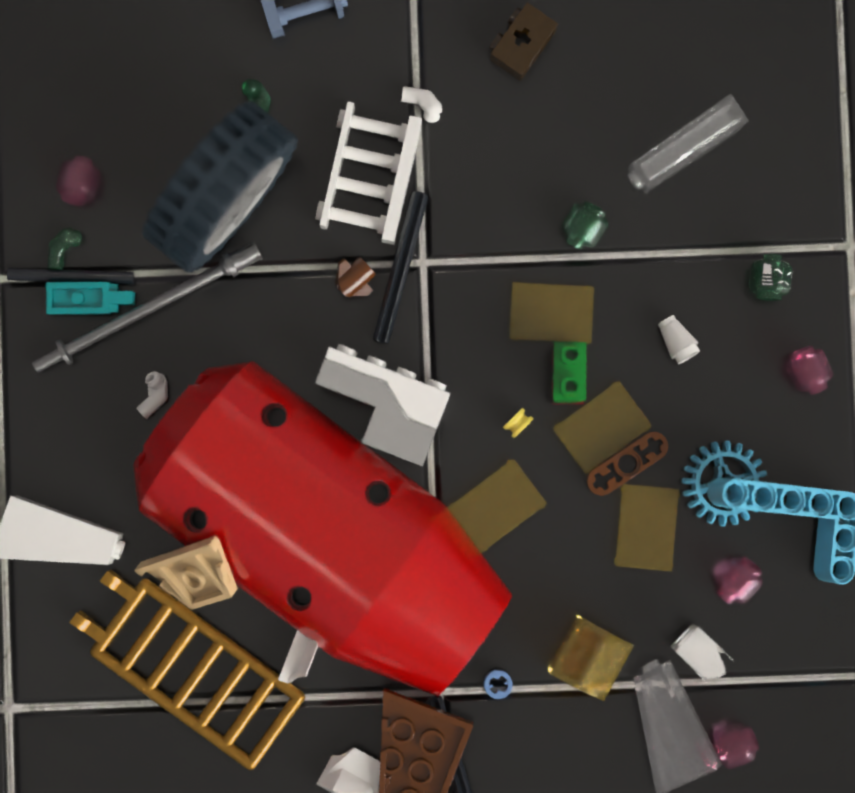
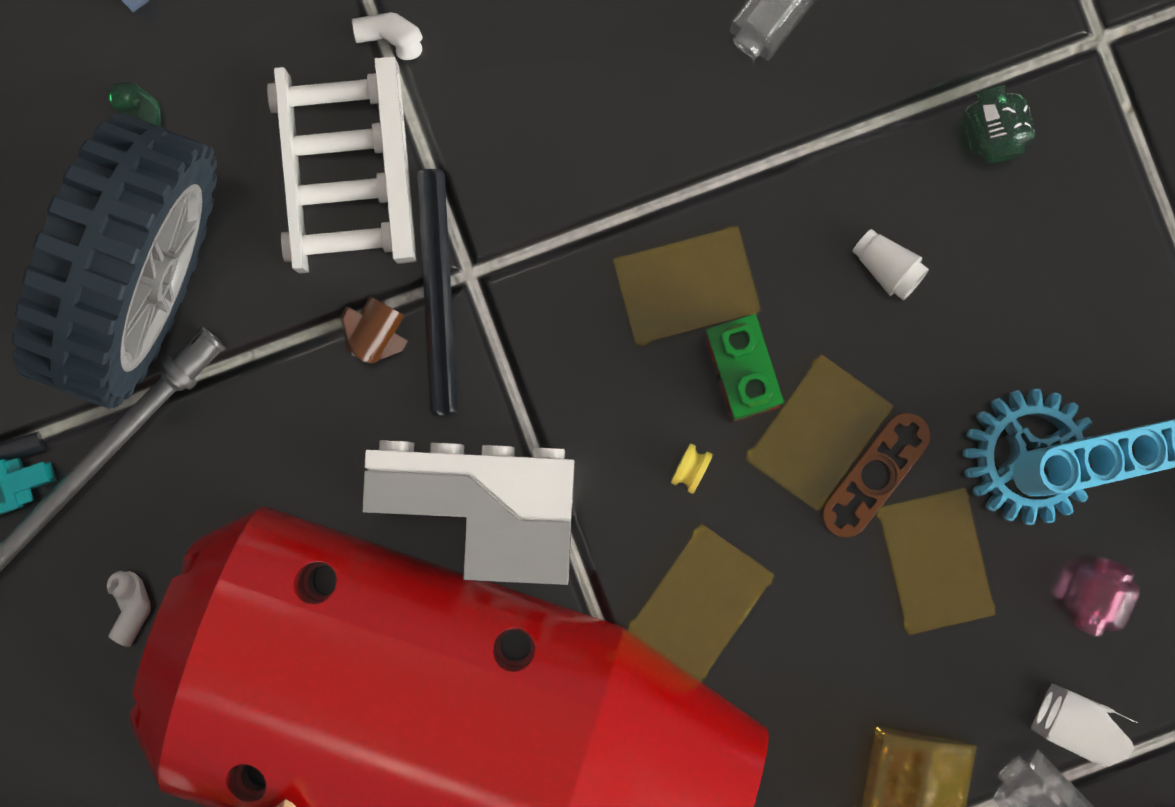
camera: 15 degrees left, 0 degrees up
clear green head [561,201,609,250] -> none
clear pink head [786,345,833,395] -> none

